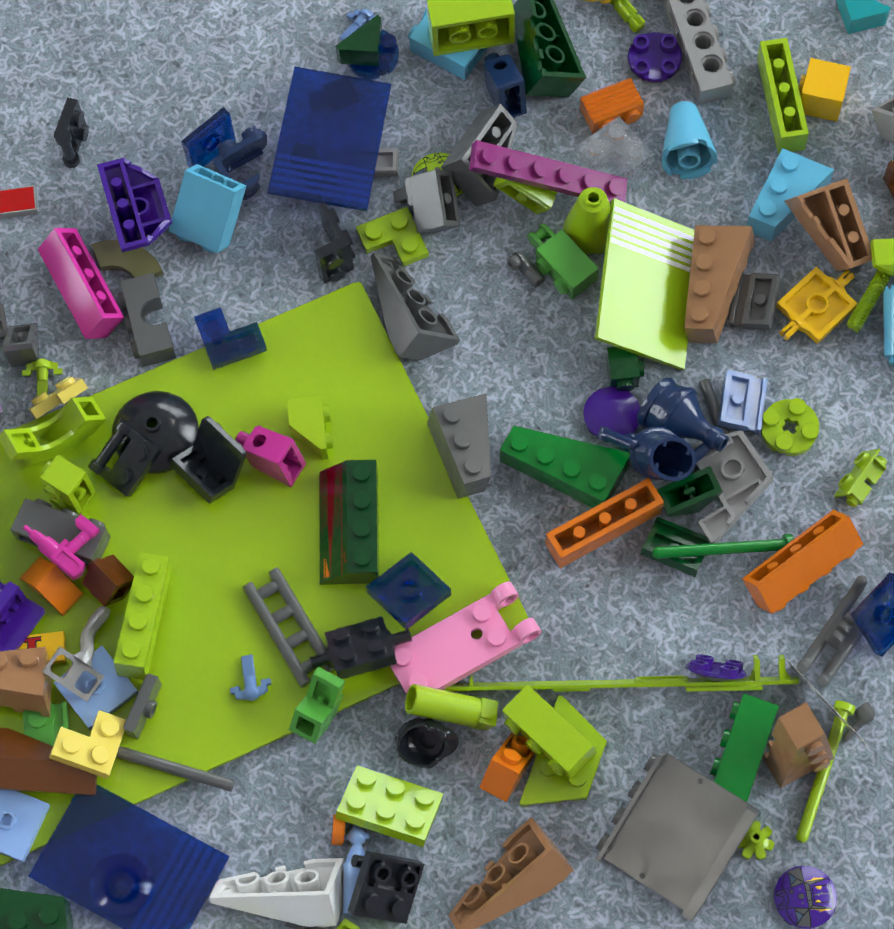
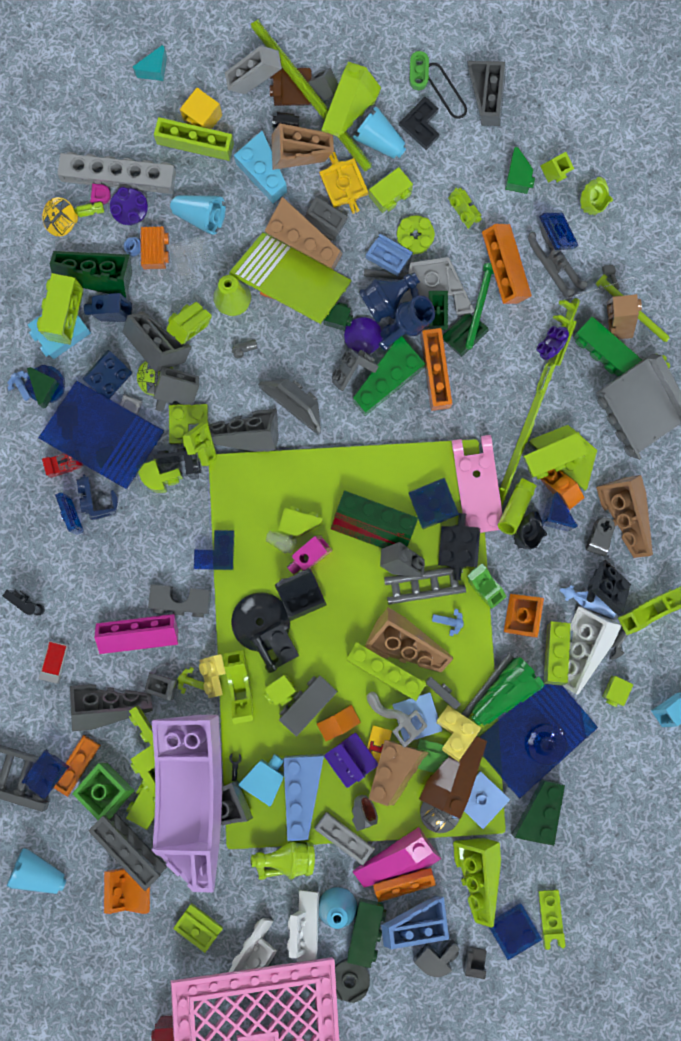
camera: 70 degrees left, 15 degrees up
dark pink piece [23,514,100,581] -> none
reddish brown brick [81,554,134,607] -> none
olive tile [91,240,164,278] -> none
dark purple wedge [97,158,172,253] -> none
medium azure brick [169,164,246,253] -> none
orange tile [331,814,345,846] -> none
plate [335,765,444,848] -> none
dark grey wedge [427,393,491,499] -> none
magenta plate [469,140,628,205] -> none
bright green brick [527,223,599,299] -> none
none -> red leg [42,451,83,478]
none -> dark blue bracket [83,350,132,401]
none -> dark pink tile [90,183,111,204]
none -> medium blue plate [124,237,141,257]
none -> lime brick [136,460,183,493]
none -> lime plate [183,422,217,466]
none -> dark grey wedge [258,379,321,436]
none -> clear cone [266,531,296,553]
none -> black brick [272,112,299,128]
none -> dark grey bracket [332,348,379,391]
none -> medium nougat wedge [365,607,453,672]
none -> lime brick [369,167,413,213]
none -> dark grey slope [380,542,425,577]
none -> green cone [471,656,545,726]
none -> orange slope [504,594,544,638]
none -> clear blue slope [542,492,578,532]
none -> lime brick [544,621,571,685]
none -> dark grey piece [586,517,615,556]

